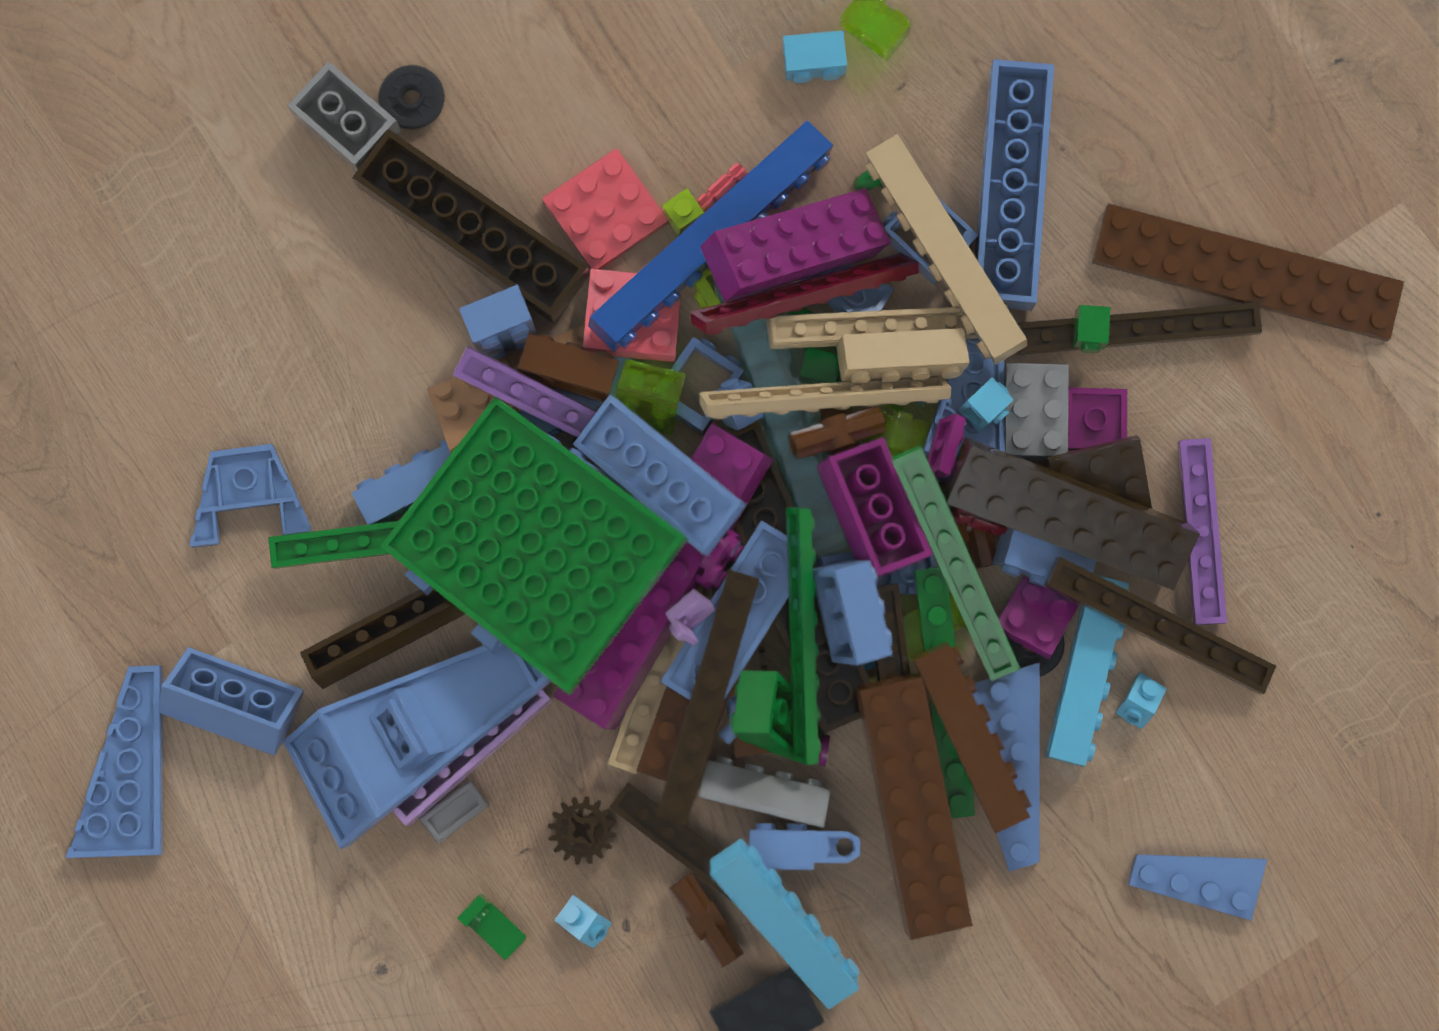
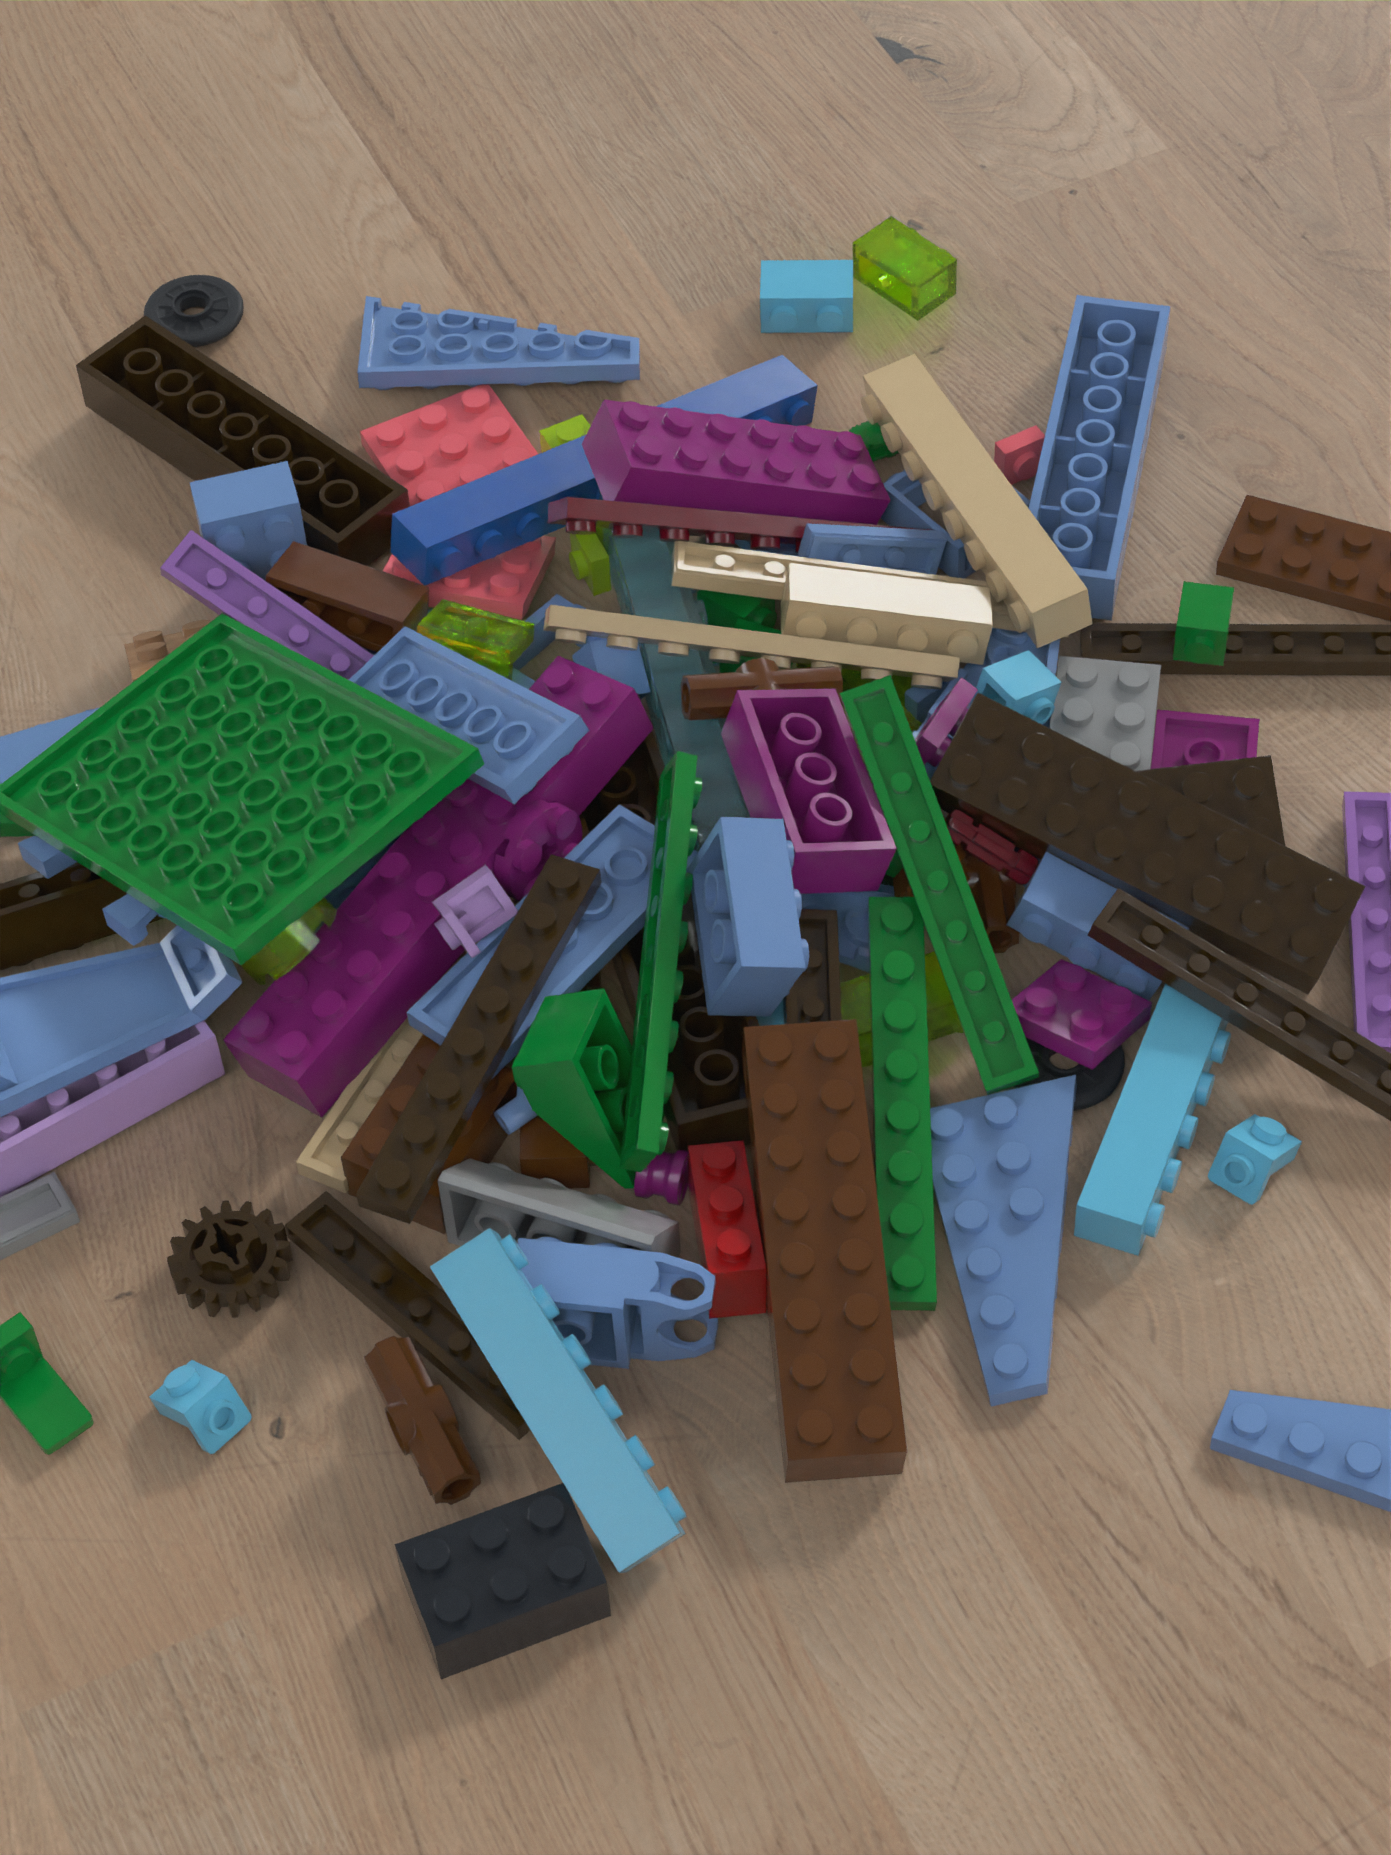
camera: 10 degrees right, 30 degrees down
light grey brick [287,61,401,171] -> none
reddish brown brick [912,641,1031,833] -> none
none -> medium blue wing [357,296,640,390]
none -> red brick [688,1140,766,1319]
none -> medium blue tile [797,523,947,575]
none -> coral plate [994,425,1045,485]

